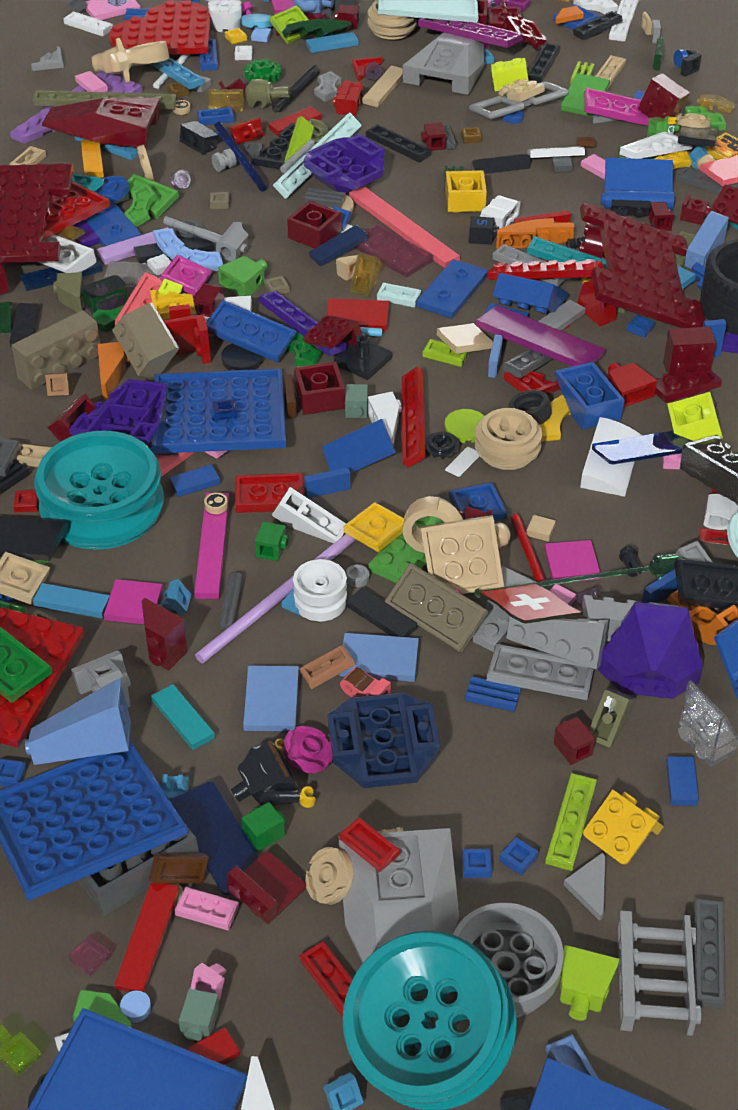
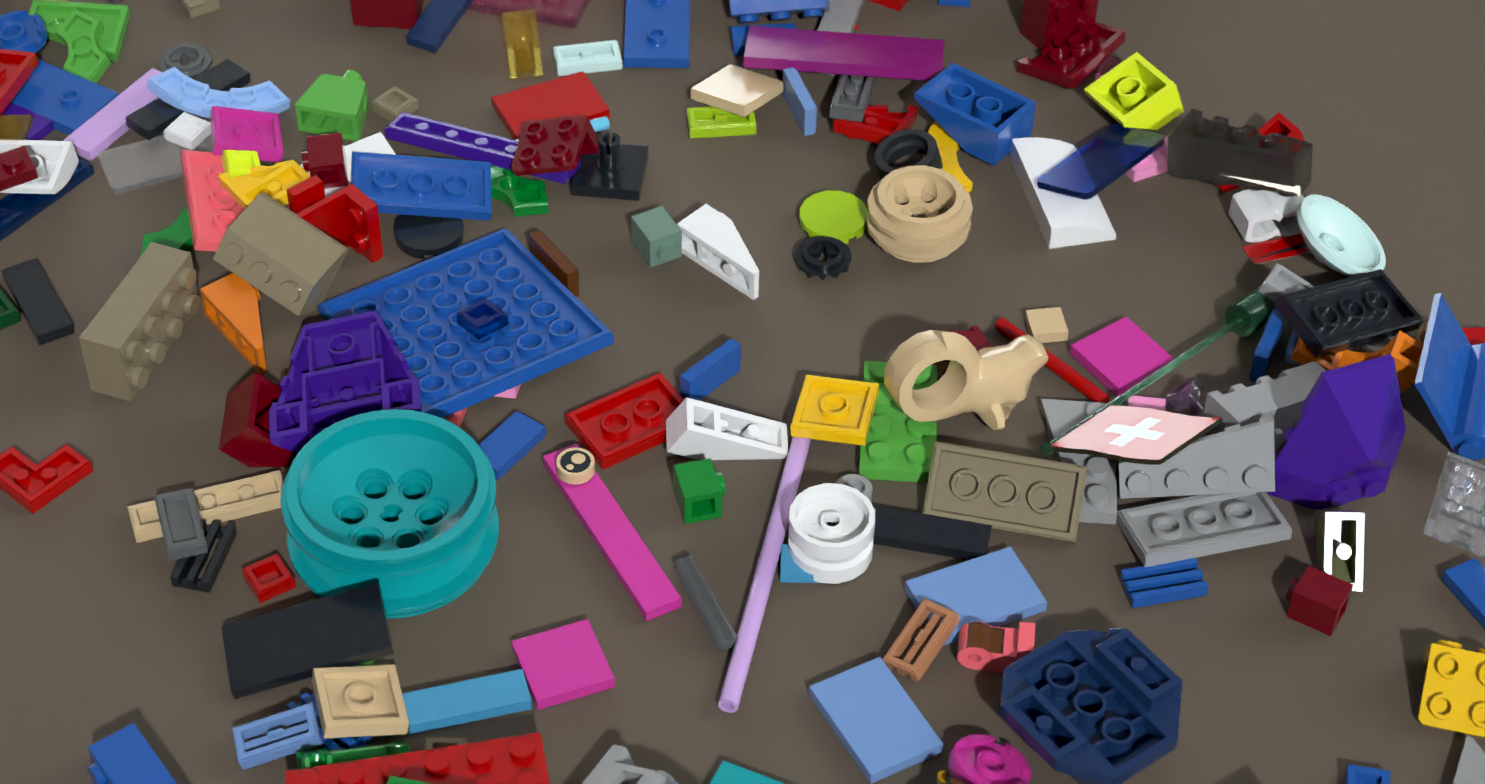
camera: 30 degrees left, 0 degrees up
medium nougat tile [45,372,70,396] -> none
olive slope [53,272,84,312] -> none
piece [80,275,128,315] -> none
dark red slope [142,598,188,671] -> none
dark azure tile [161,579,192,614] -> none
light grey piece [163,216,248,261] -> none
dark red brick [294,362,345,415] -> none
blue tile [322,419,396,474] -> none
tan slope [336,255,361,281] -> none
red plate [401,366,425,468] -> none
tan plate [421,515,504,594] -> none
white sticker [445,447,479,477] -> none
blue tile [449,482,508,521] -> none
lime tile [545,773,597,871] -> none
red torso [607,362,657,408] -> none
black pin [619,546,643,577] -> none

